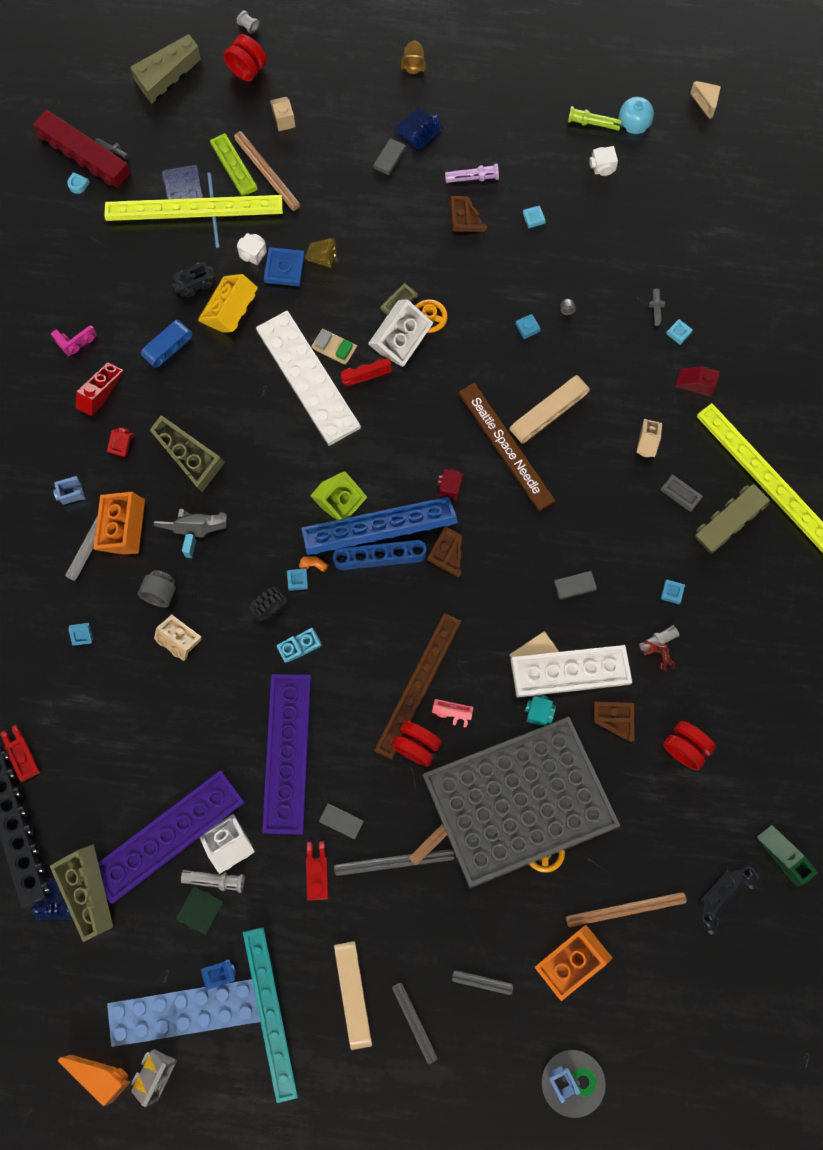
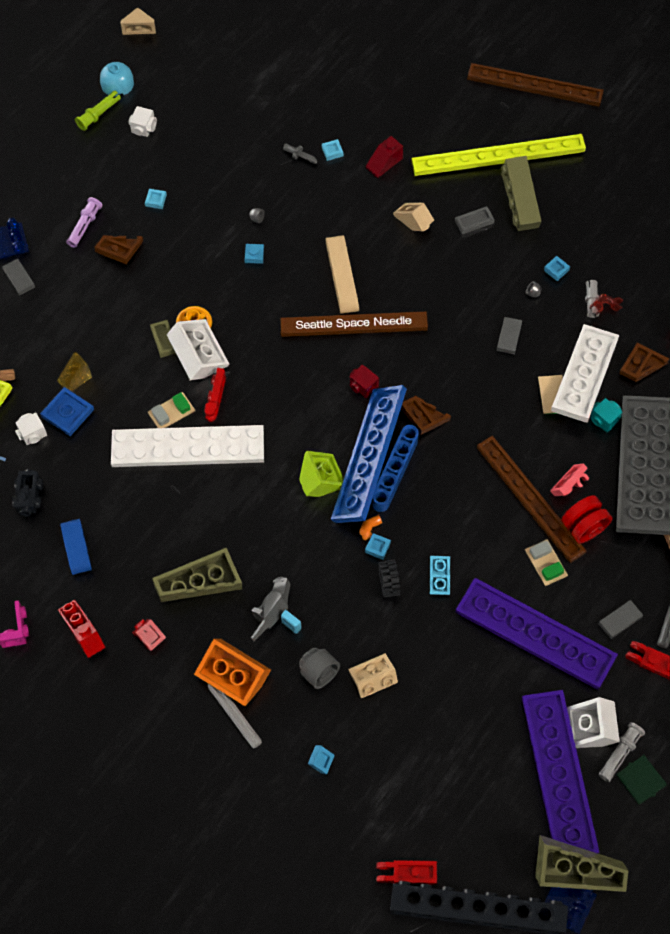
camera: 60 degrees left, 10 degrees down
medium blue window [53,476,85,505] -> none
yellow slope [198,274,258,332] -> none
none -> piece [525,539,568,586]
none -> flat silver hinge [526,281,541,297]

